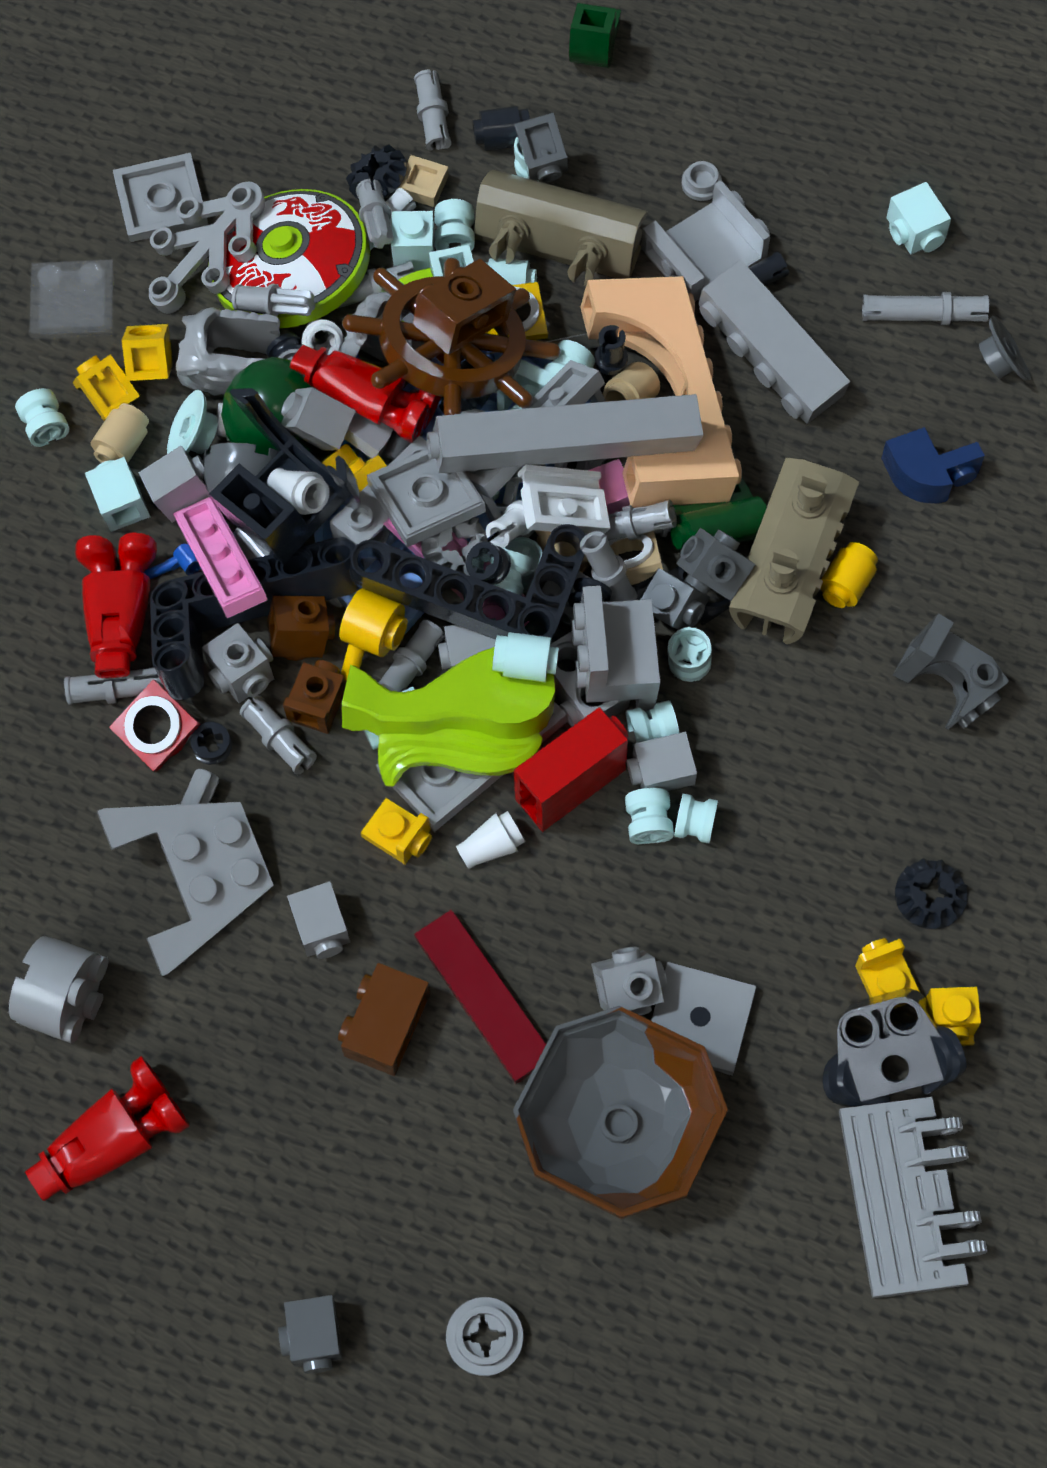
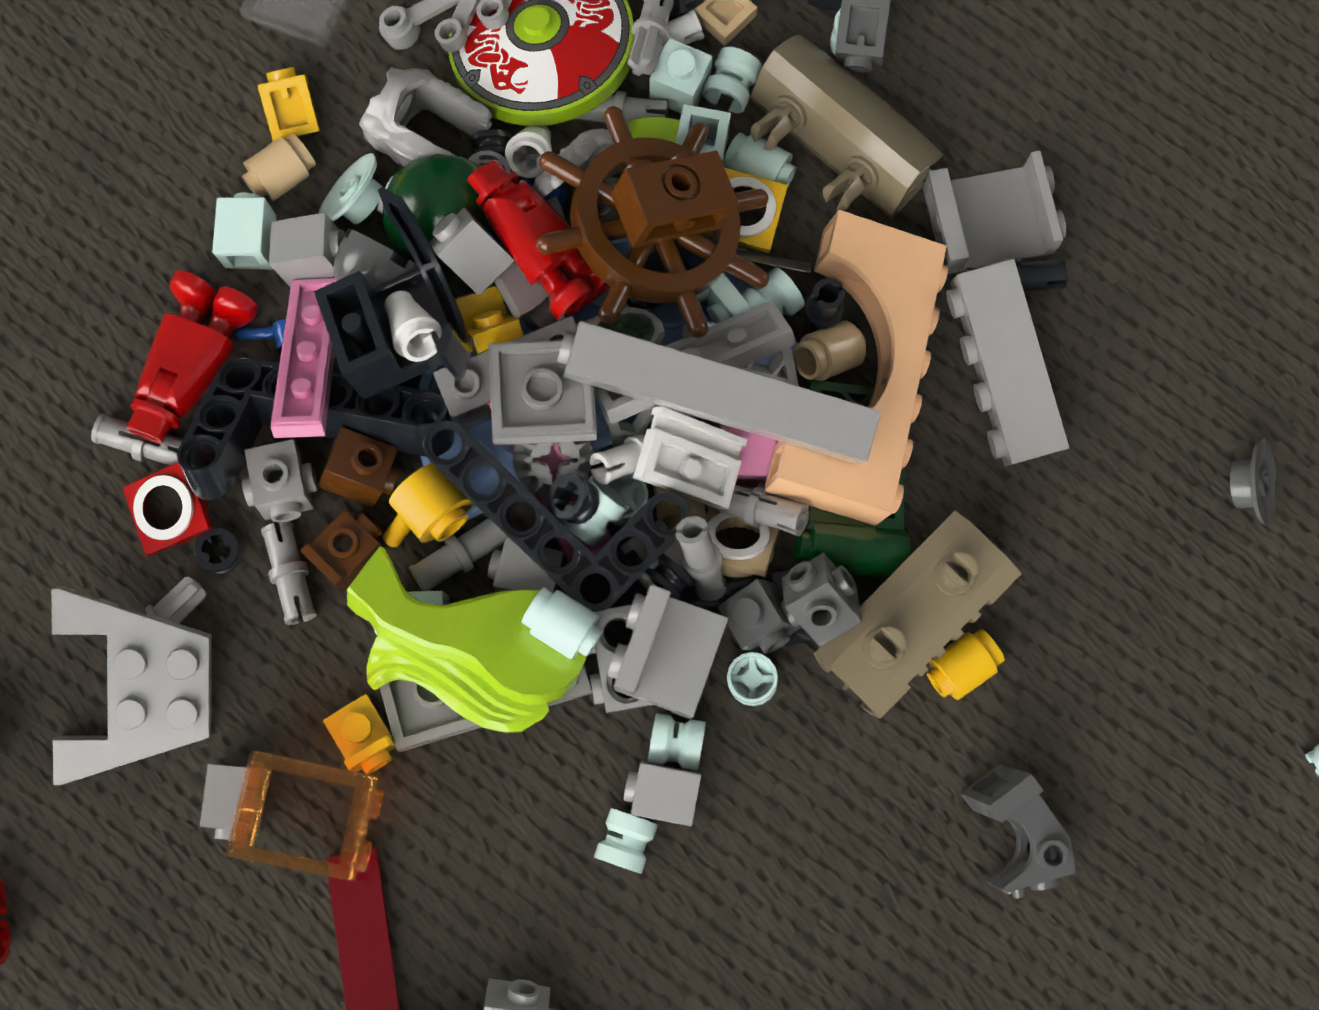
camera: 20 degrees right, 10 degrees up
light aqua wheel [15,388,70,447] -> none
yellow brick [122,324,172,381] -> none
light grey axle [232,284,315,316] -> none
reddish brown brick [338,963,431,1076] -> none
white cone [456,811,525,869] -> none
red brick [514,707,629,832] -> none
light aqua wheel [674,794,718,844] -> none
light grey plate [681,161,722,201] -> none
light grey pin [862,292,989,325] -> none
dark blue brick [881,427,985,504] -> none
light aqua brick [886,182,951,255] -> none
none -> clear orange window [225,751,383,881]

